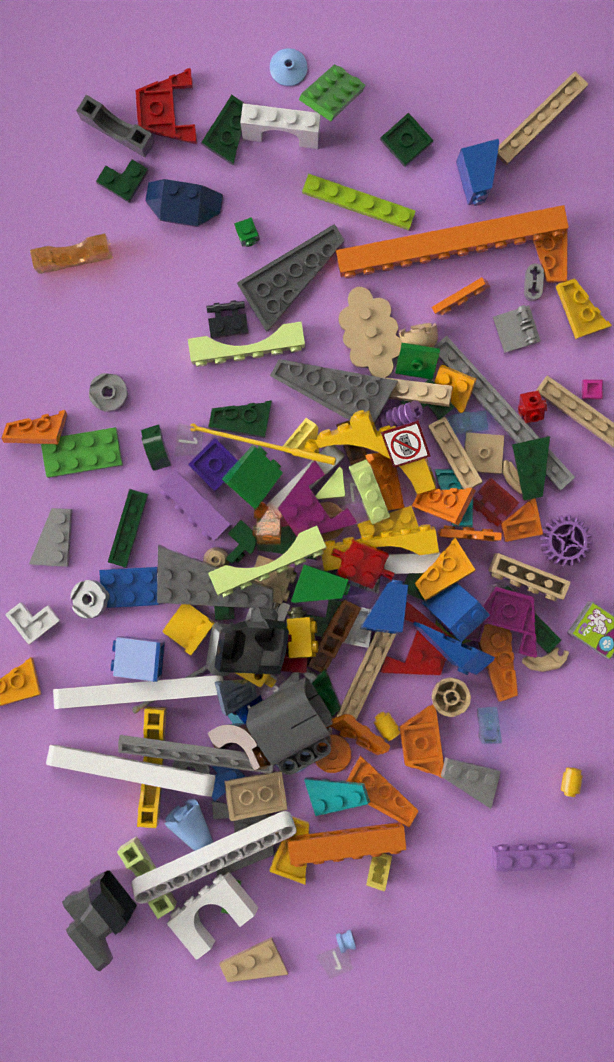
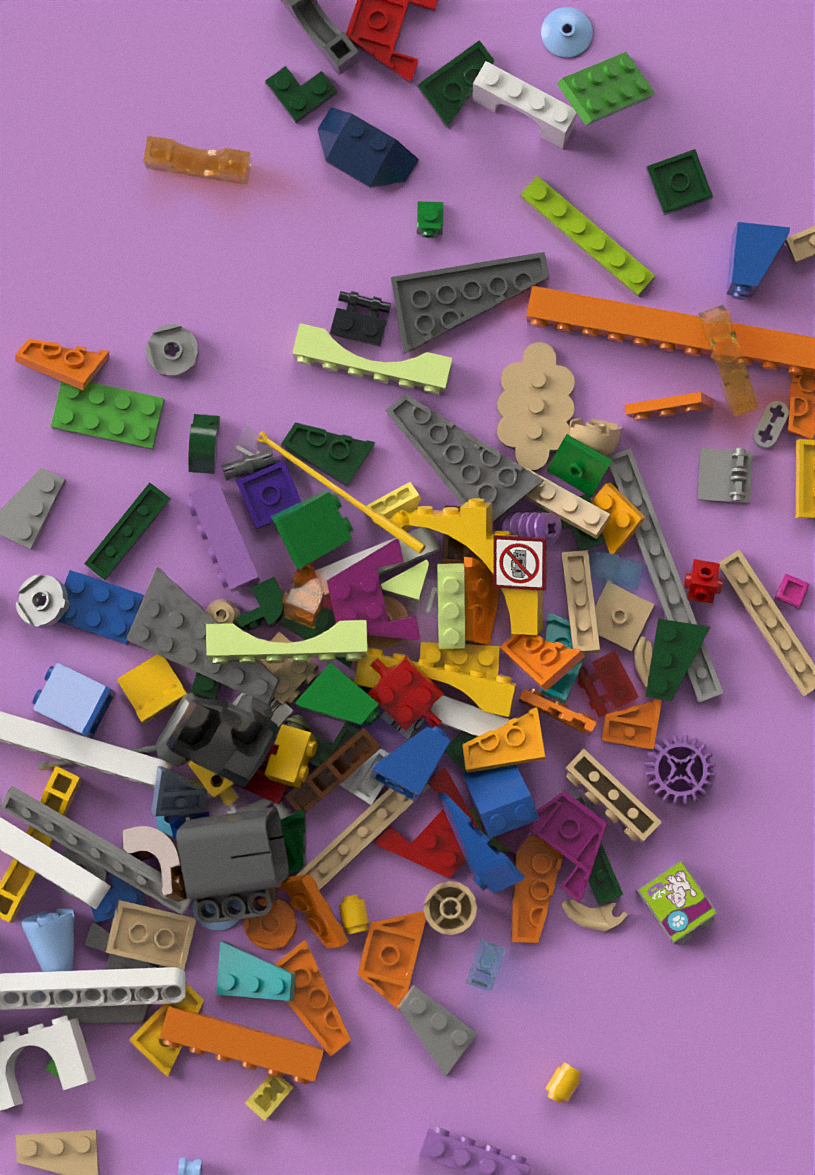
camera: 30 degrees right, 5 degrees down
none -> dark grey pin [221,448,276,481]
none -> clear yellow arch [698,305,759,417]

